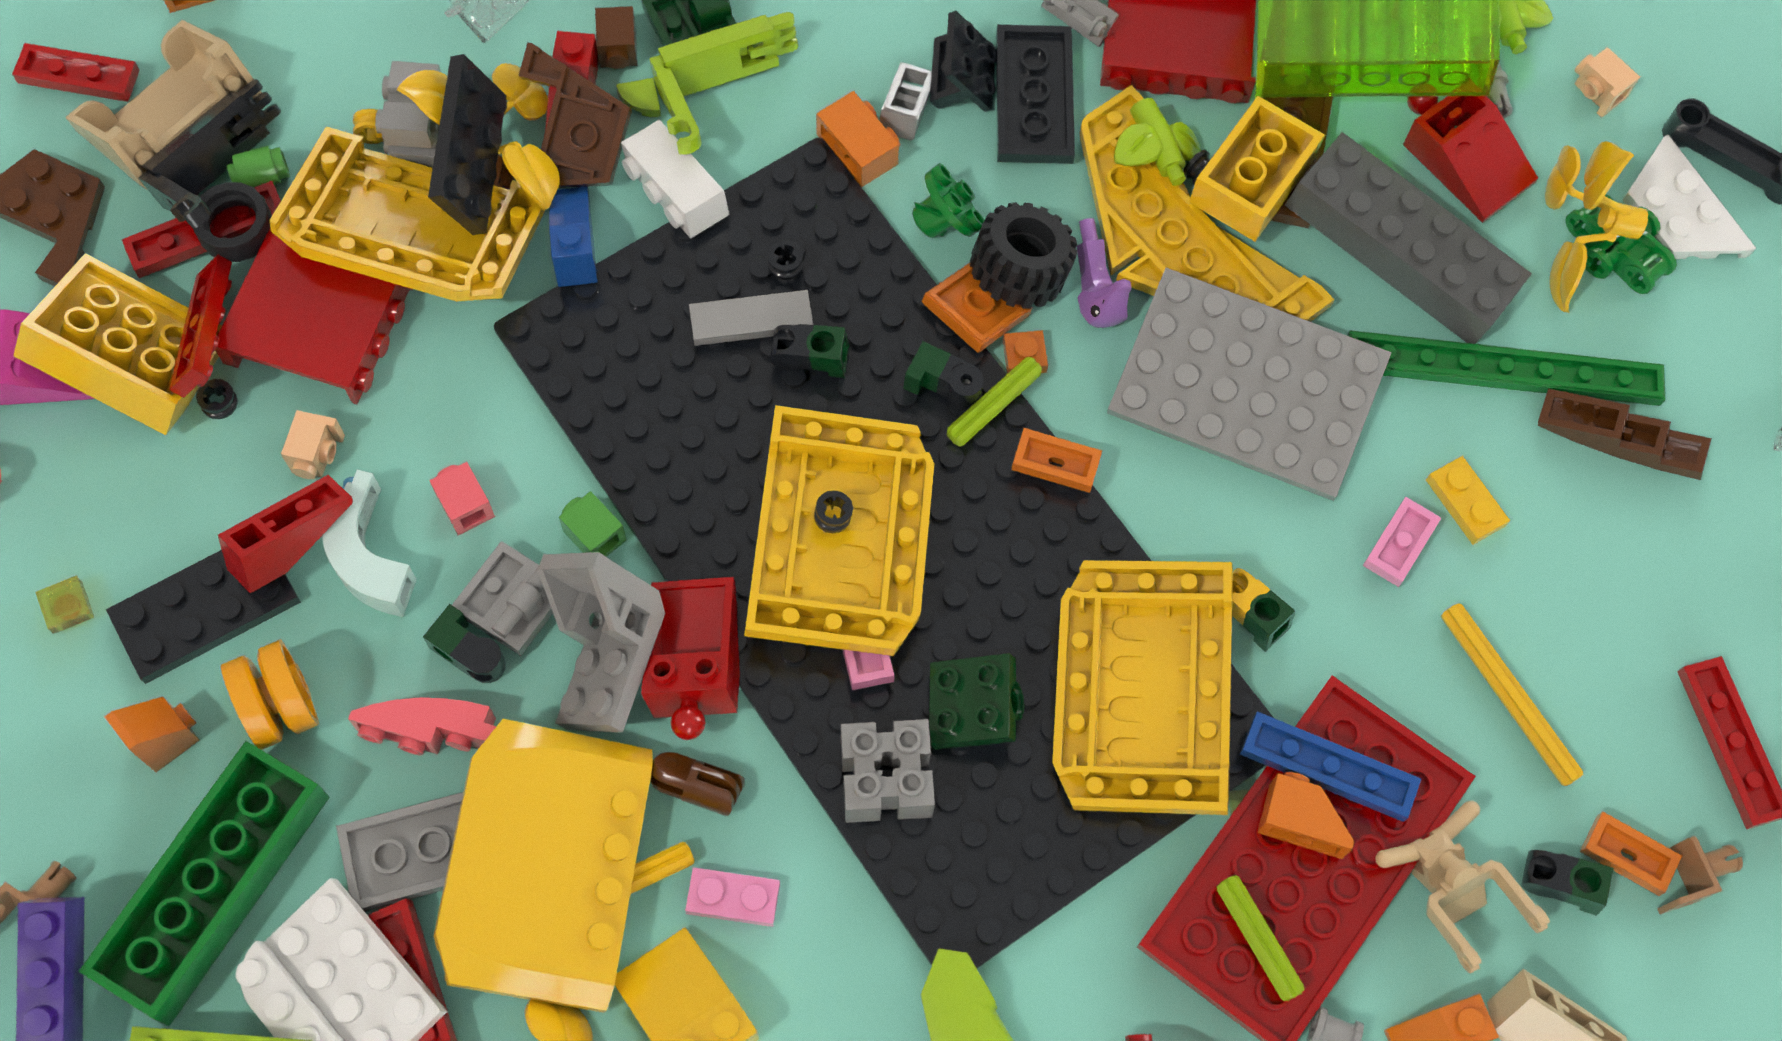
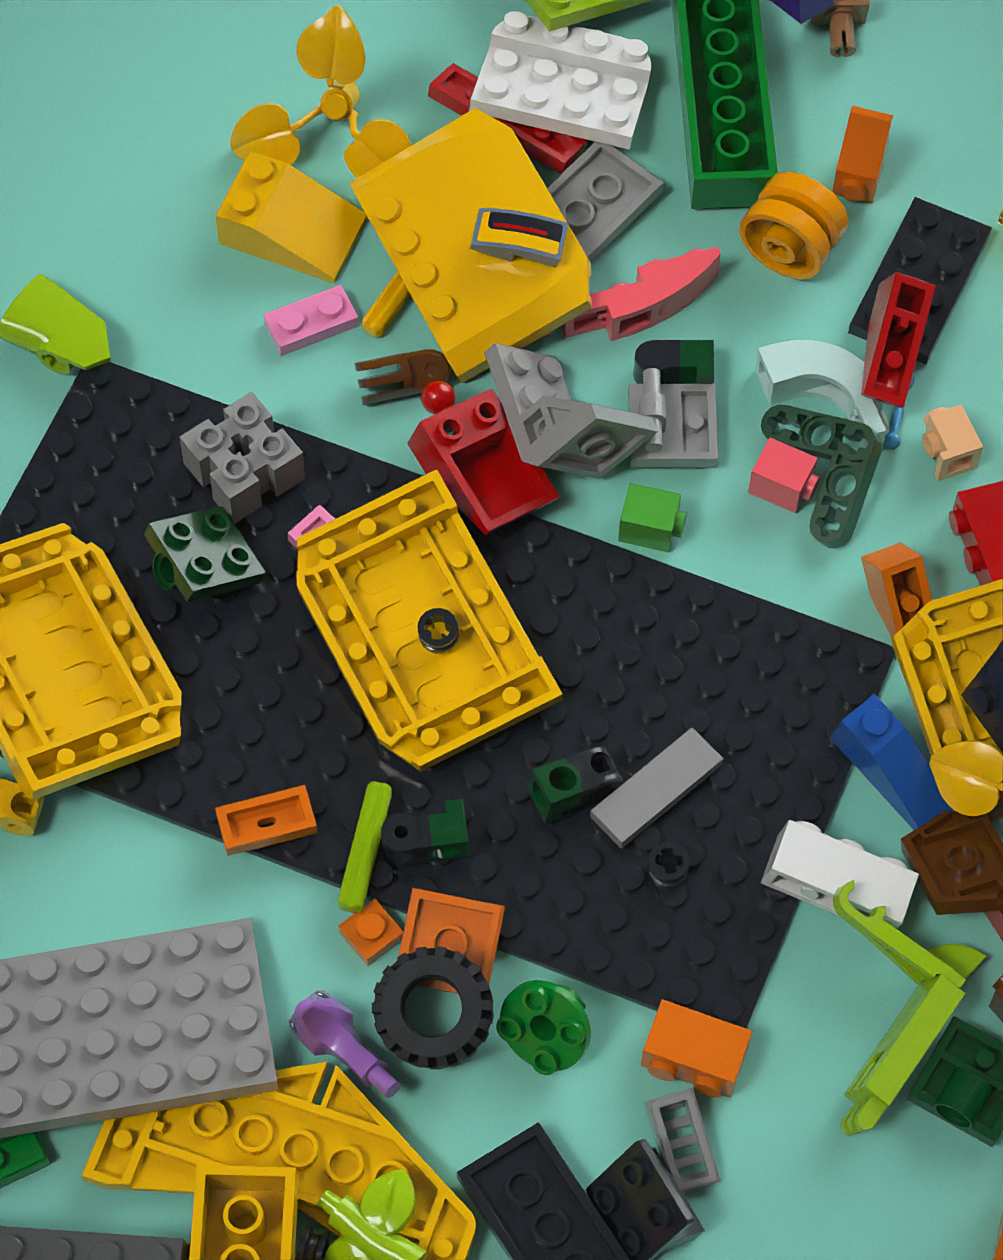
camera: 150 degrees right, 5 degrees down
none -> slope [469,208,568,267]
none -> dark green beam [761,405,882,548]
none -> orange slope [861,542,932,638]

